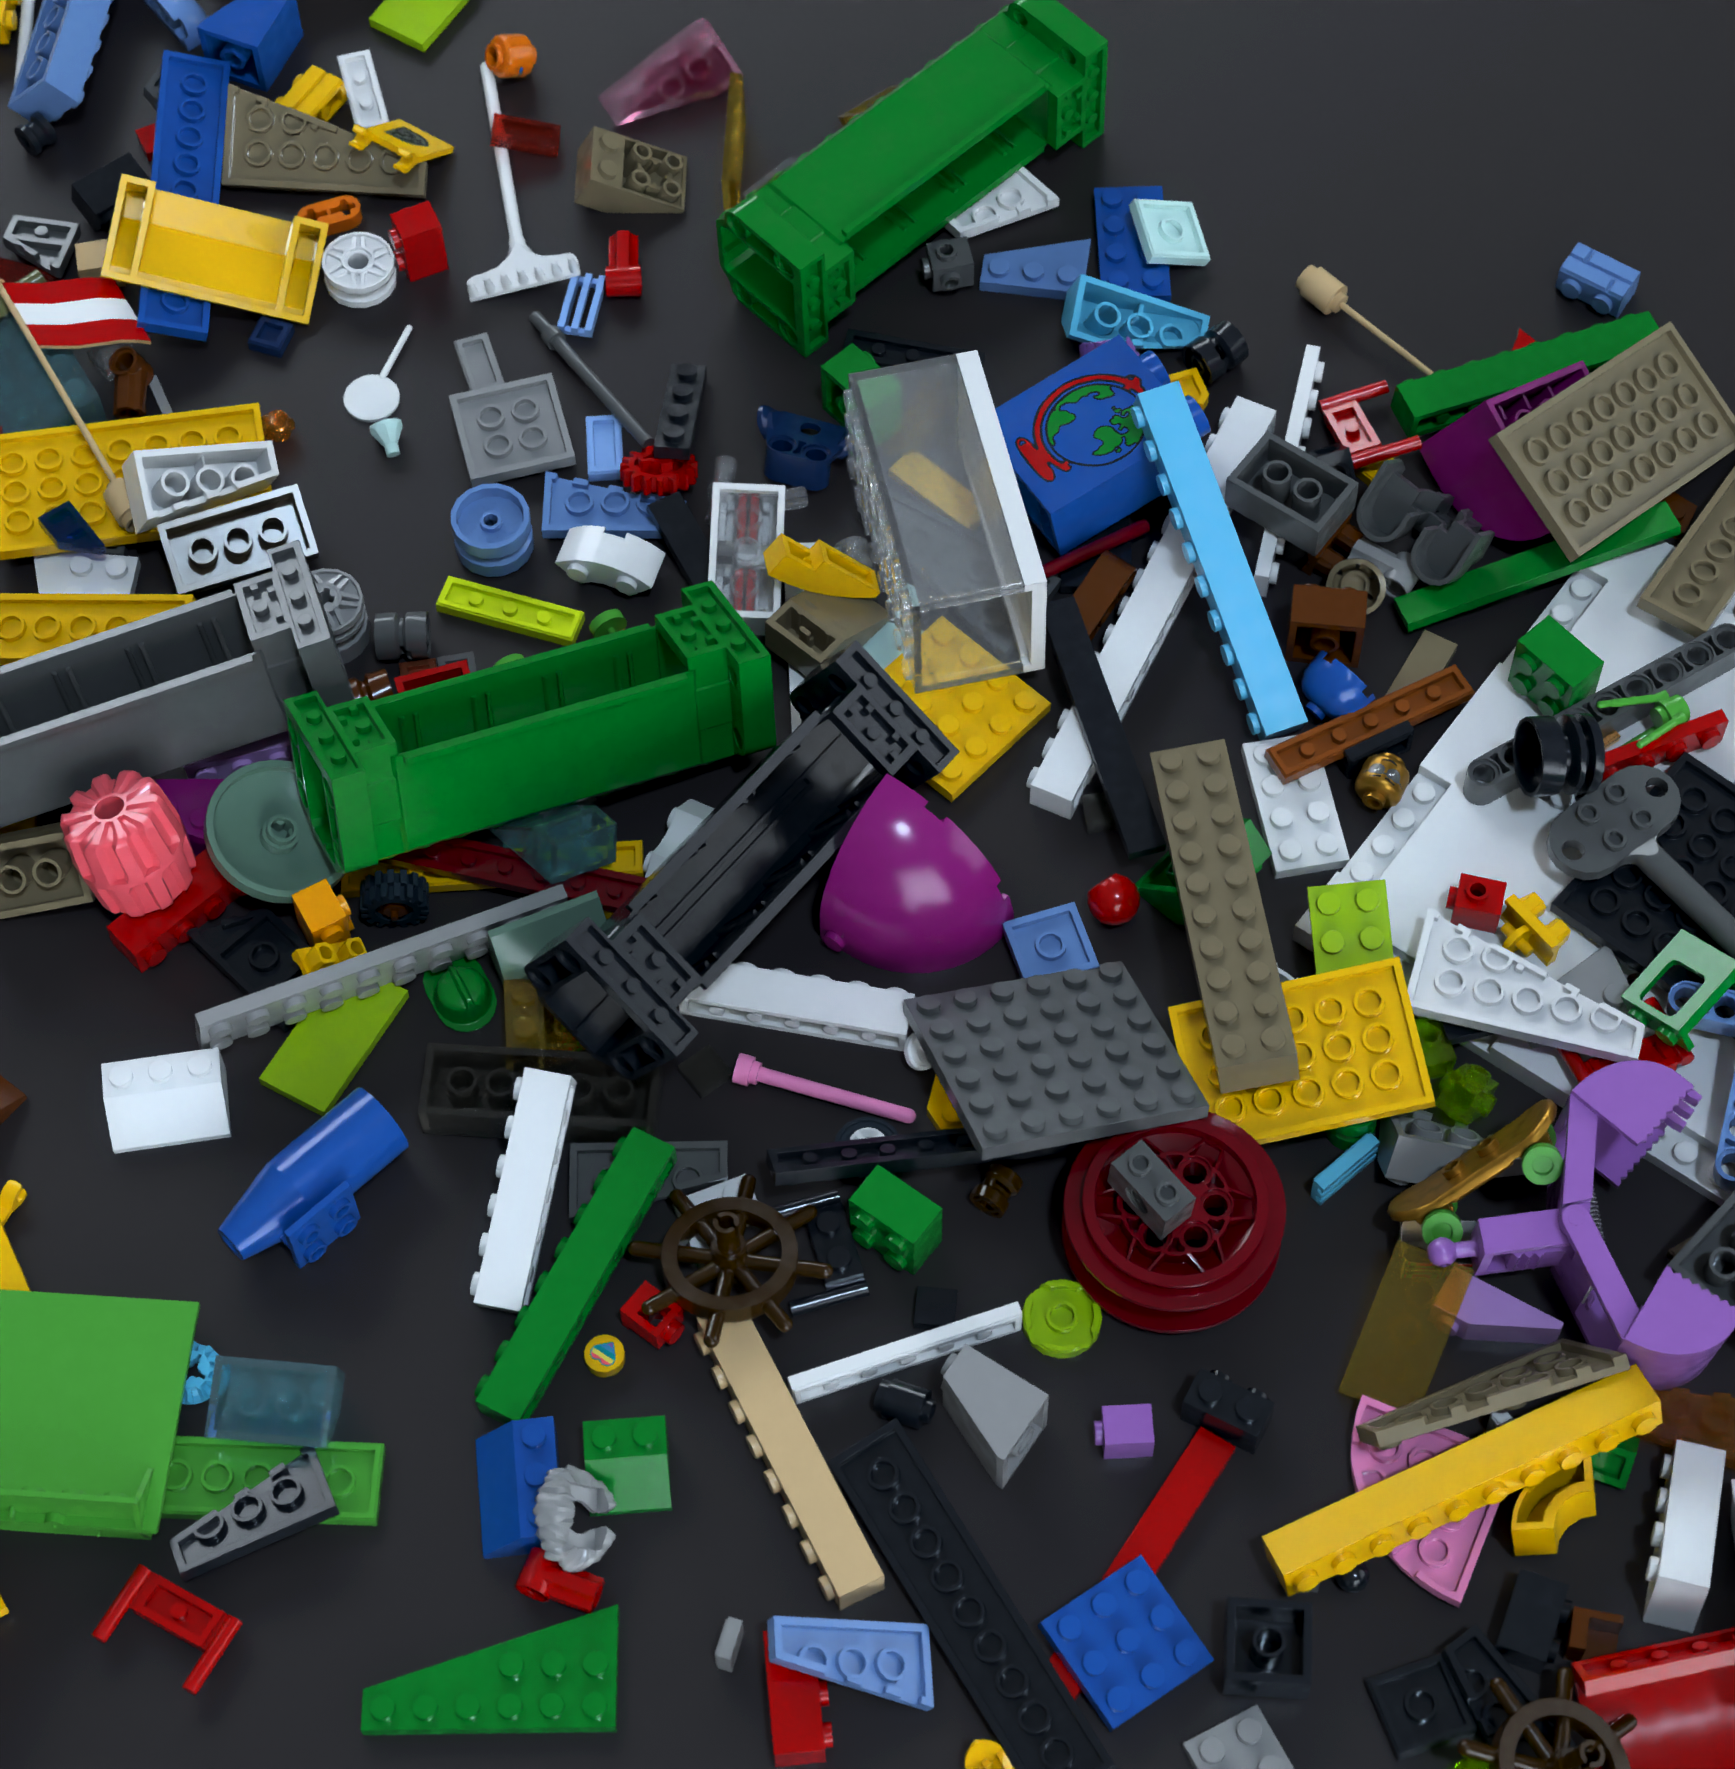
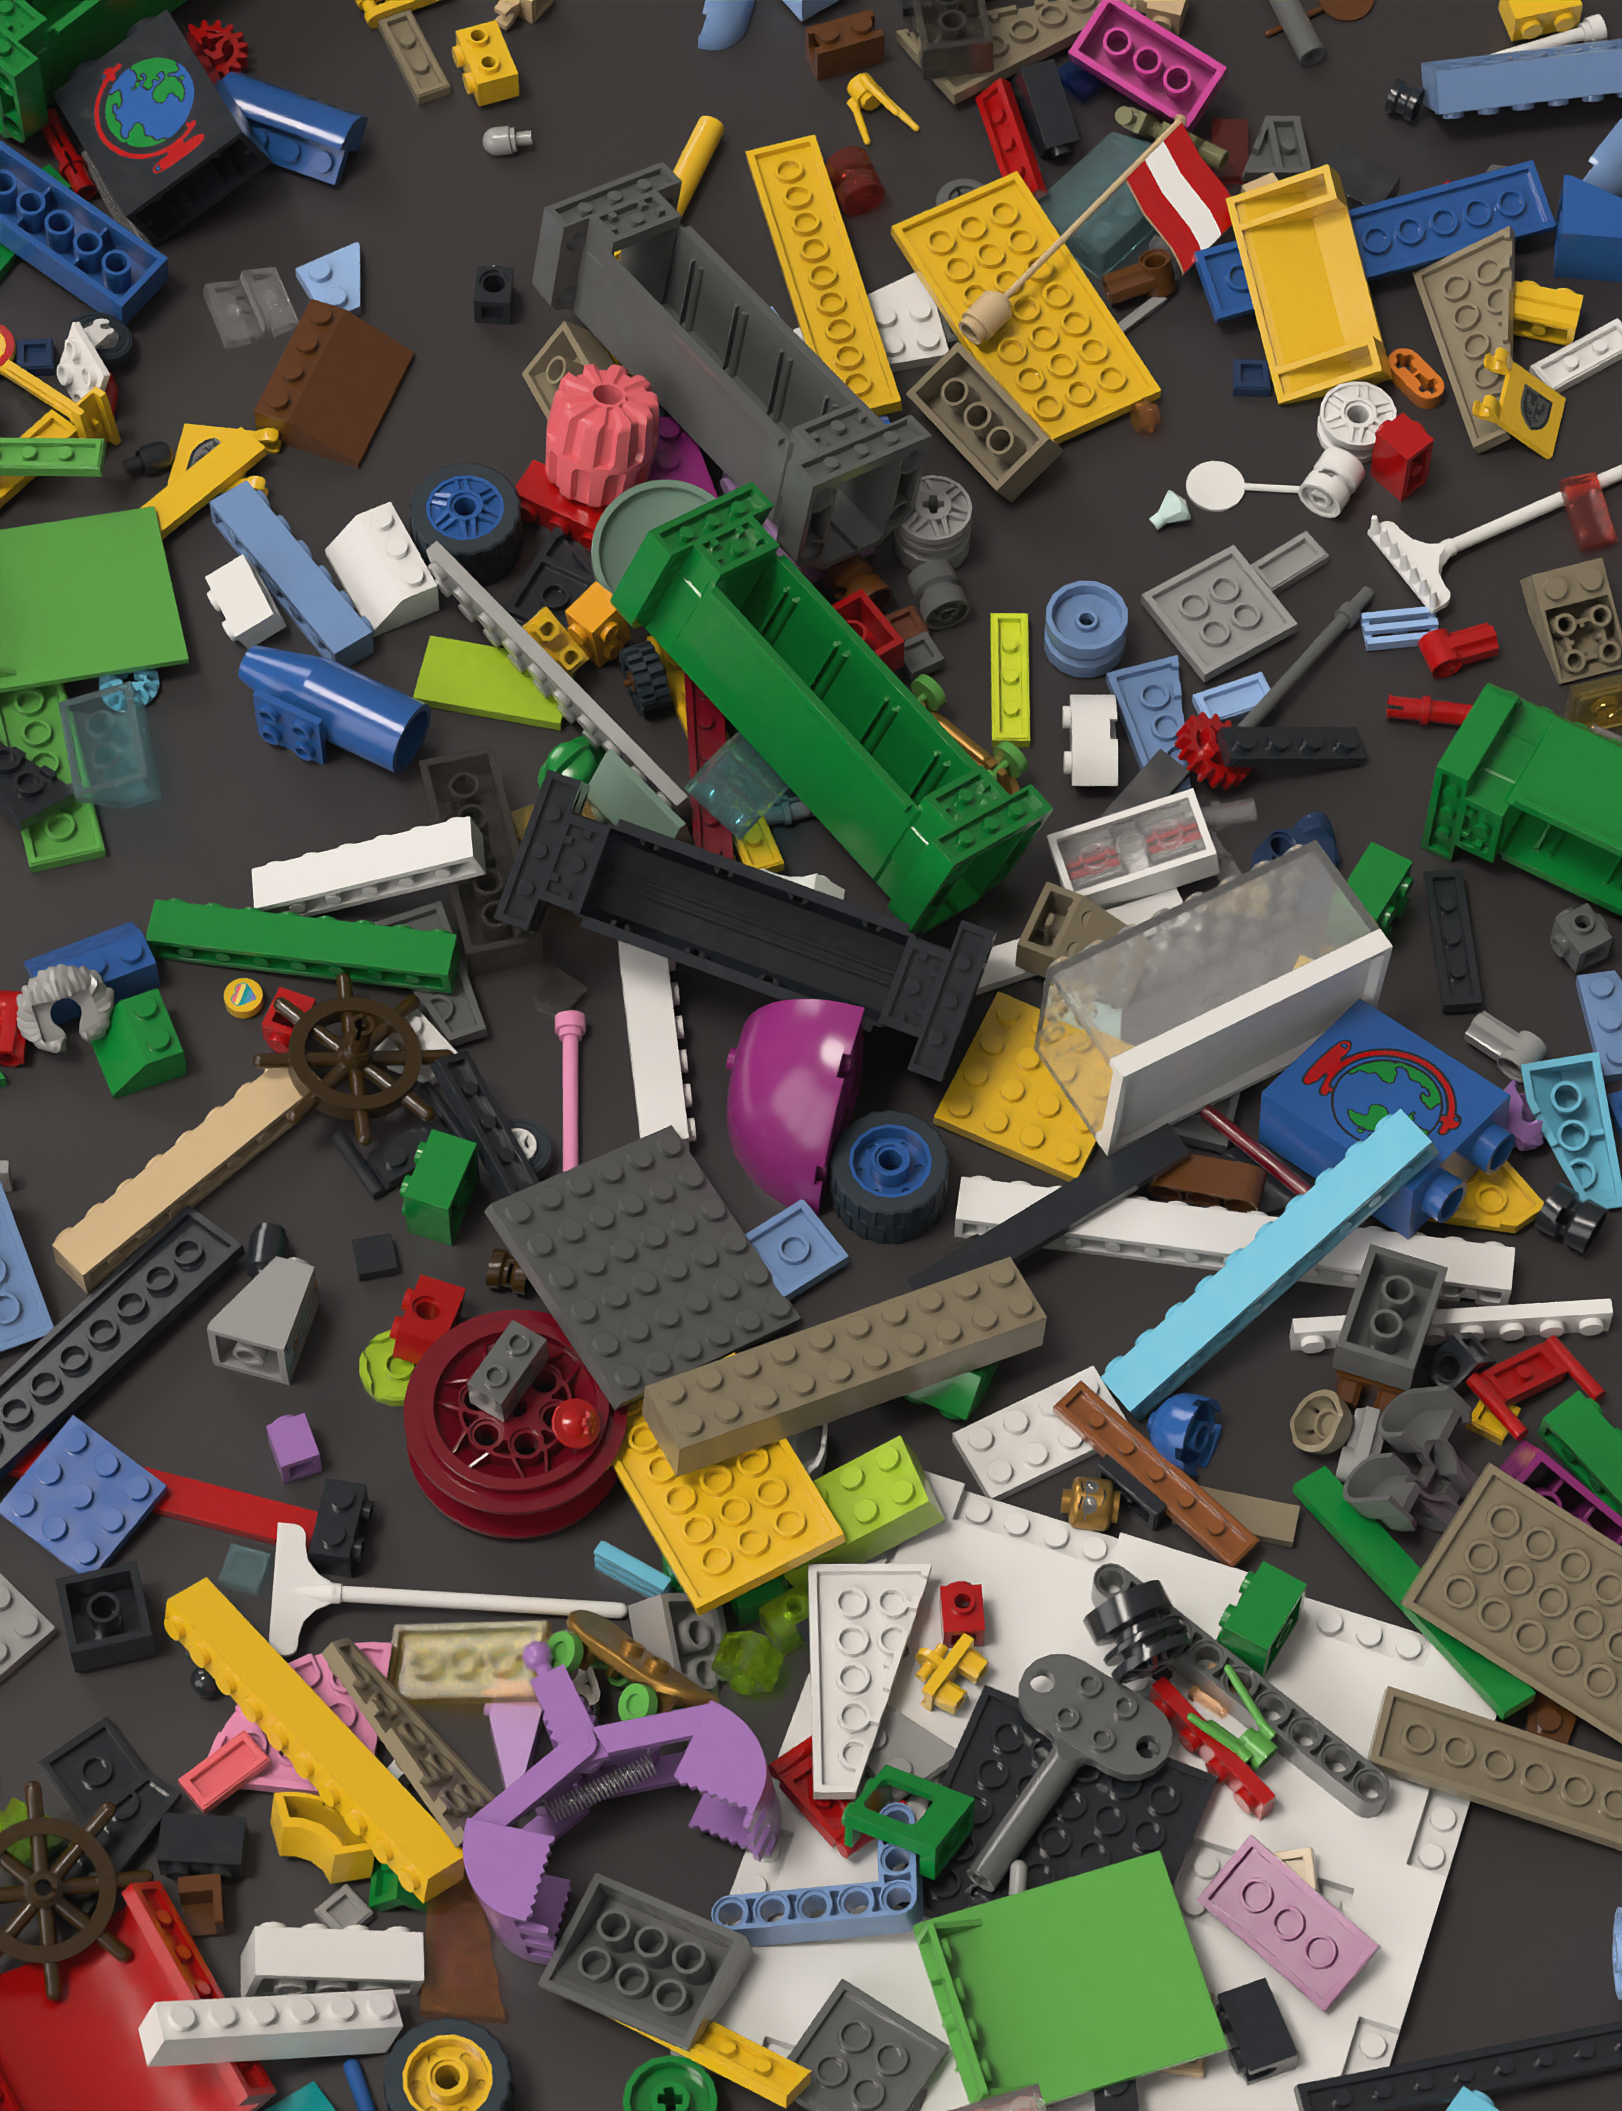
camera: 70 degrees right, 0 degrees up
clear blue tile [38,501,106,555] -> none
white wedge [122,440,279,534] -> none
yellow slope [763,533,880,598] -> none
white tile [787,1301,1023,1405] -> none
red piece [1087,873,1140,926] -> none
reddish brown brick [1285,584,1368,668] -> none
none -> coral tile [178,1730,271,1815]
none -> white brick [205,554,286,649]
none -> medium blue brick [209,480,375,667]
none -> clear light blue tile [218,1543,271,1595]
none -> white piece [269,1522,628,1657]
none -> light grey tile [314,1883,374,1929]
none -> red brick [389,1274,466,1364]
none -> black wheel [409,463,523,586]
none -> red hat [551,1398,600,1449]
none -> black wheel [830,1110,950,1244]
none -> white wheel [1298,447,1365,518]
none -> red pin [1386,694,1473,725]
none -> light grey piece [1464,1011,1548,1083]

